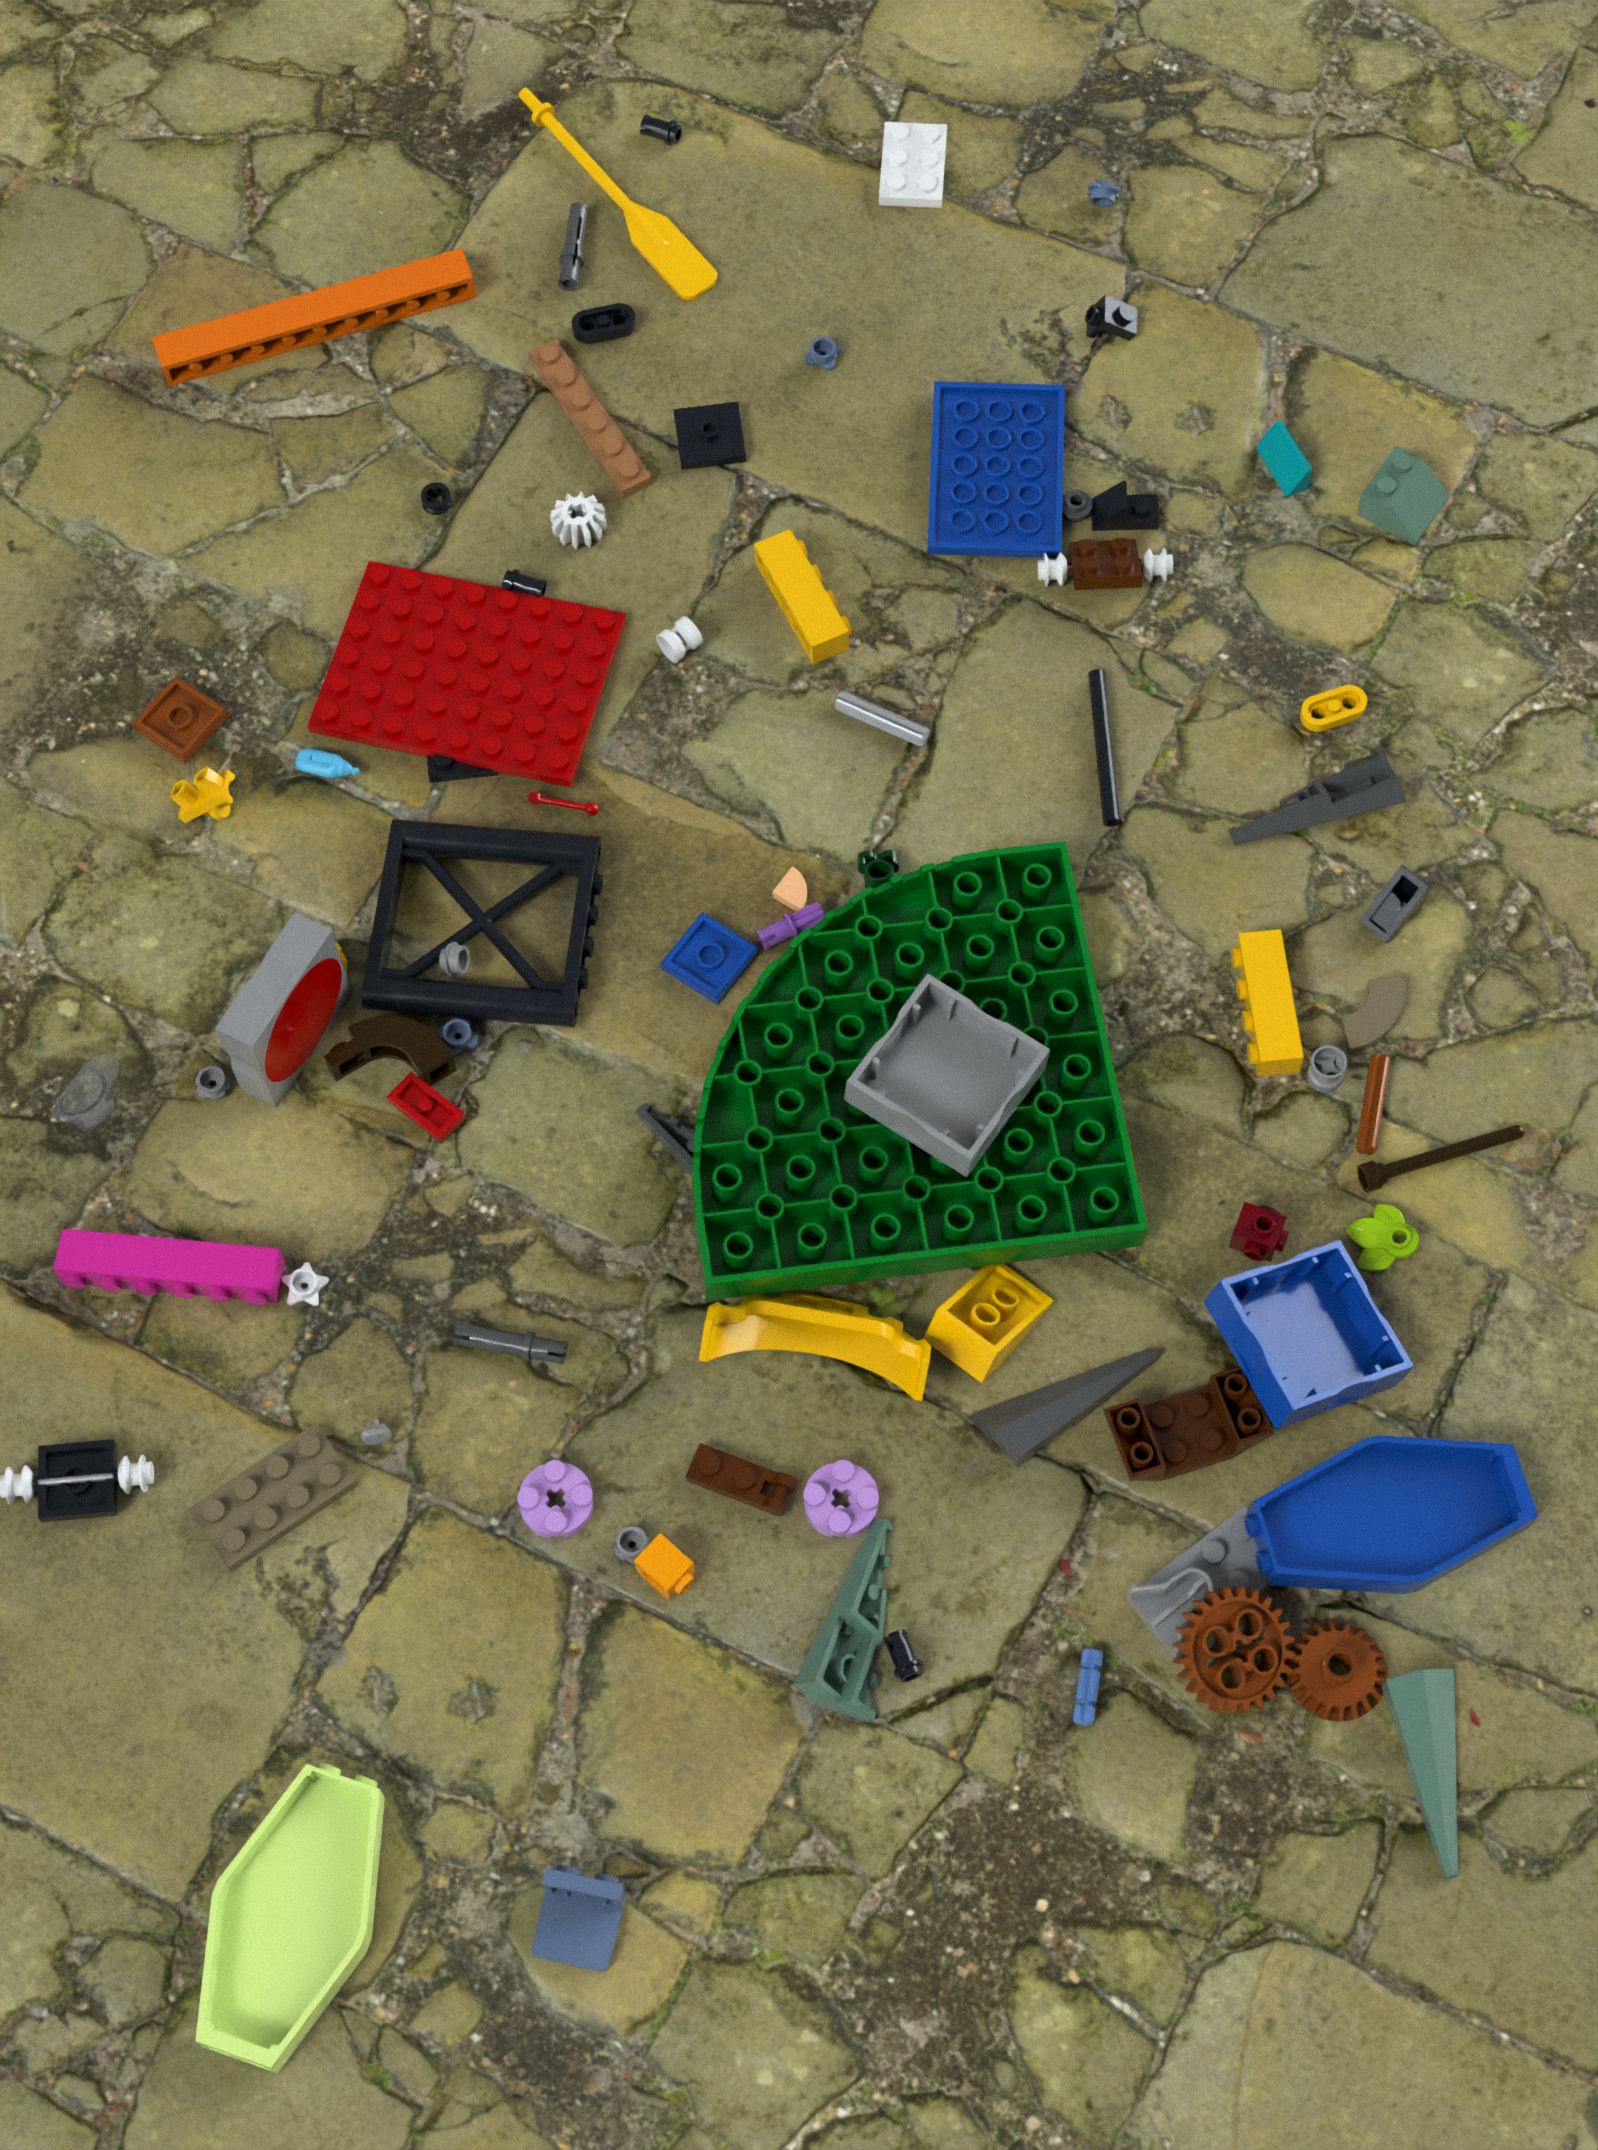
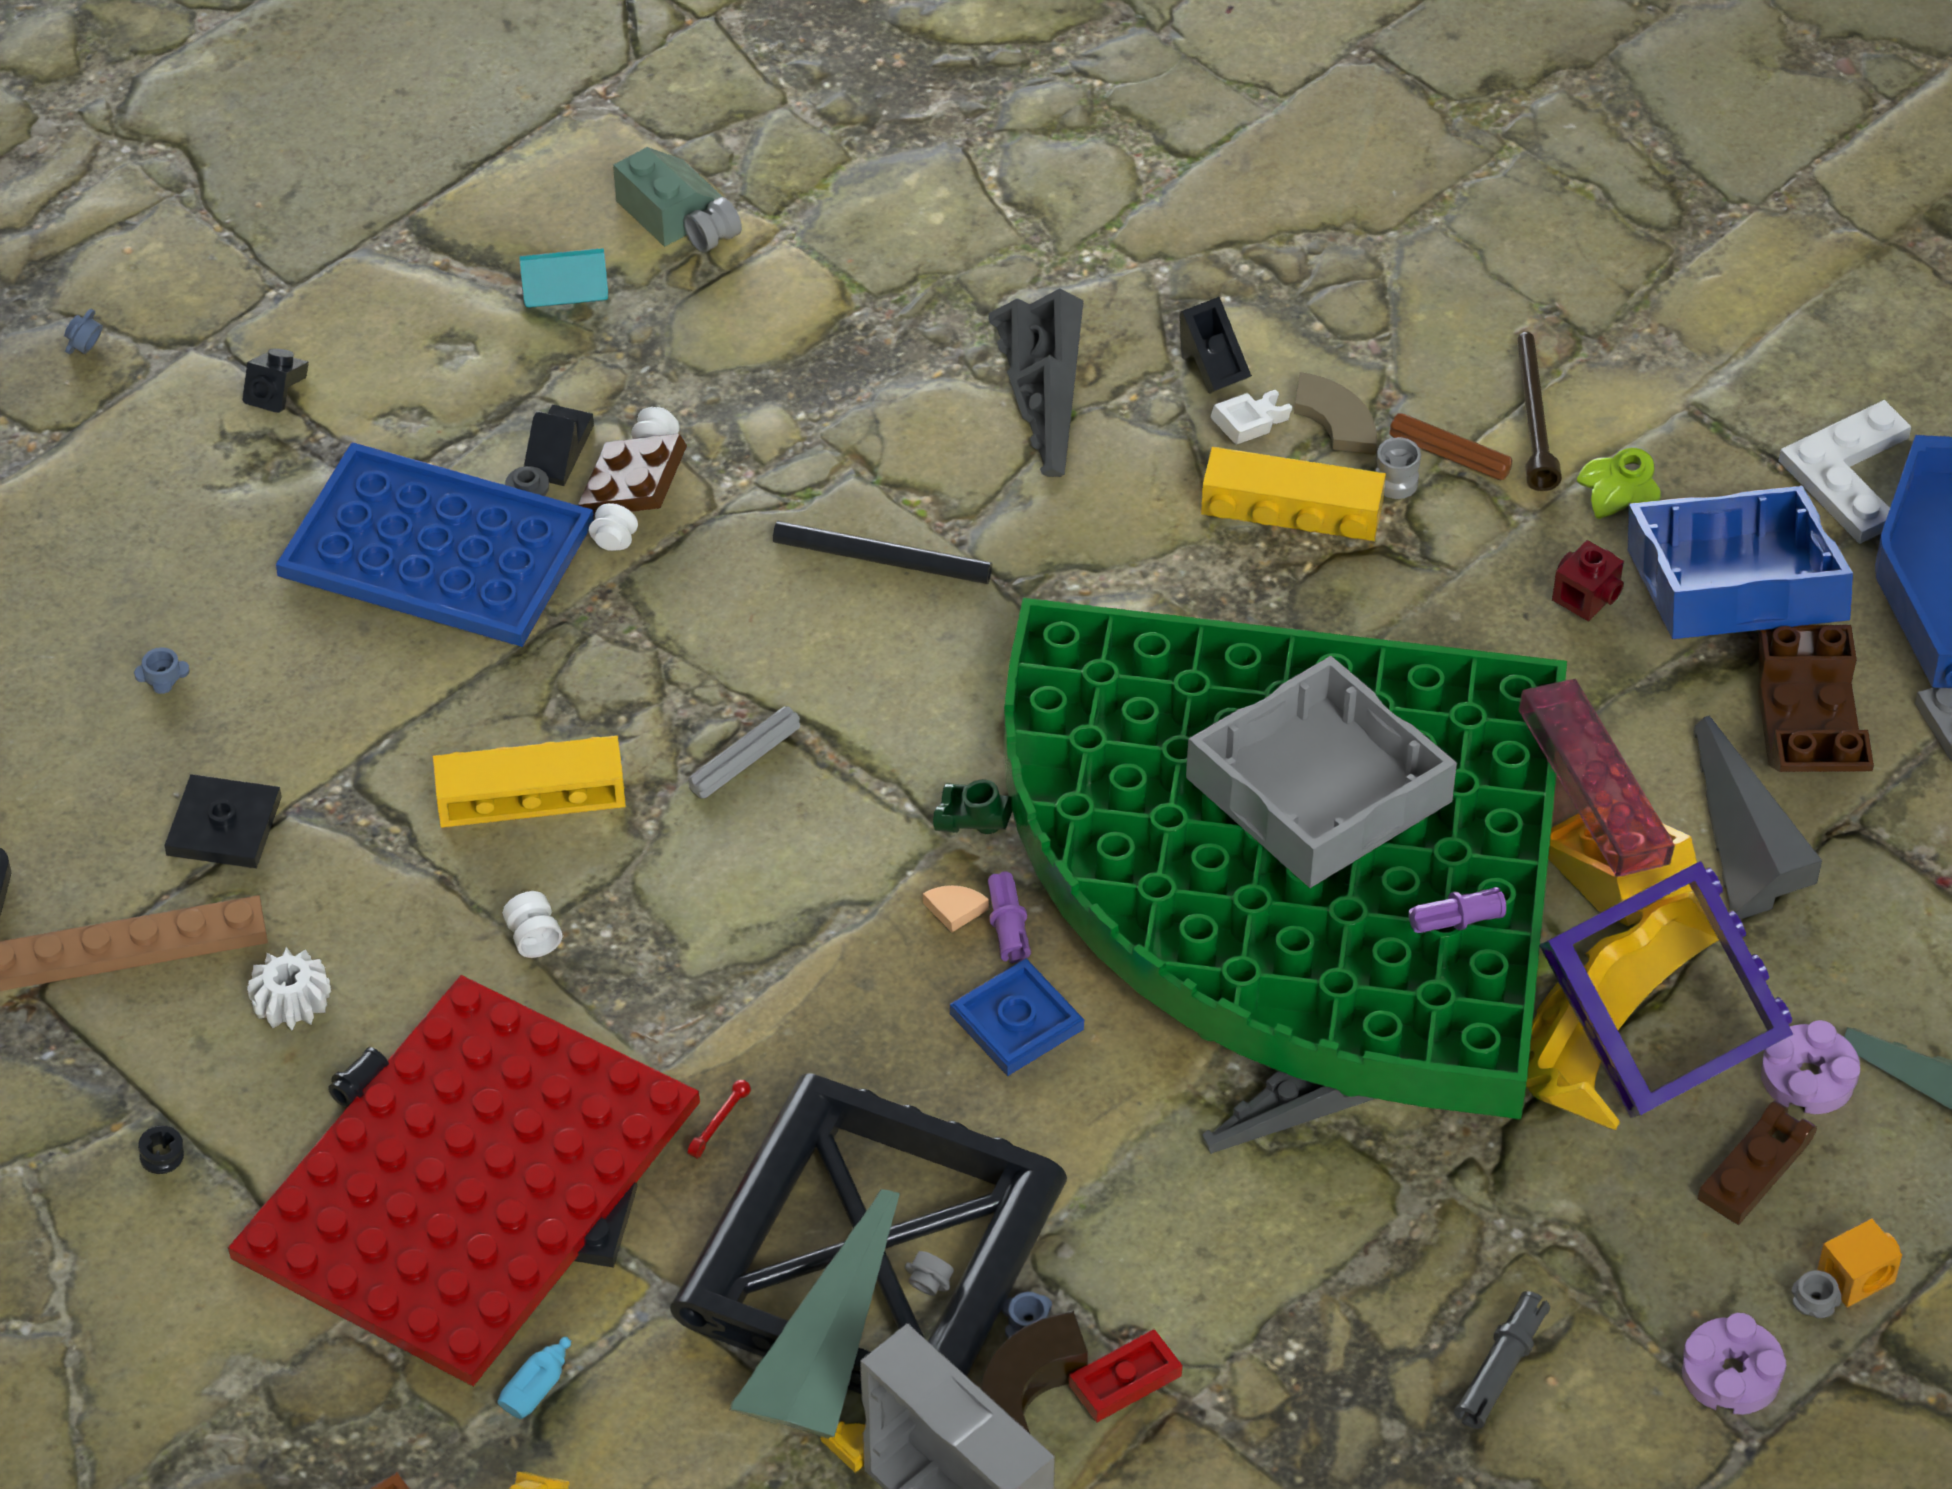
camera: 75 degrees left, 15 degrees down
yellow plate [1300,685,1367,732] -> none
none -> light grey wheel [683,197,742,253]
none -> sand green wedge [729,1189,900,1438]
none -> white plate [1210,389,1292,445]
none -> medium lavender axle [1409,887,1506,933]
none -> clear pink piece [1519,678,1675,877]
none -> dark purple window [1539,861,1793,1118]
none -> white plate [1779,400,1911,544]

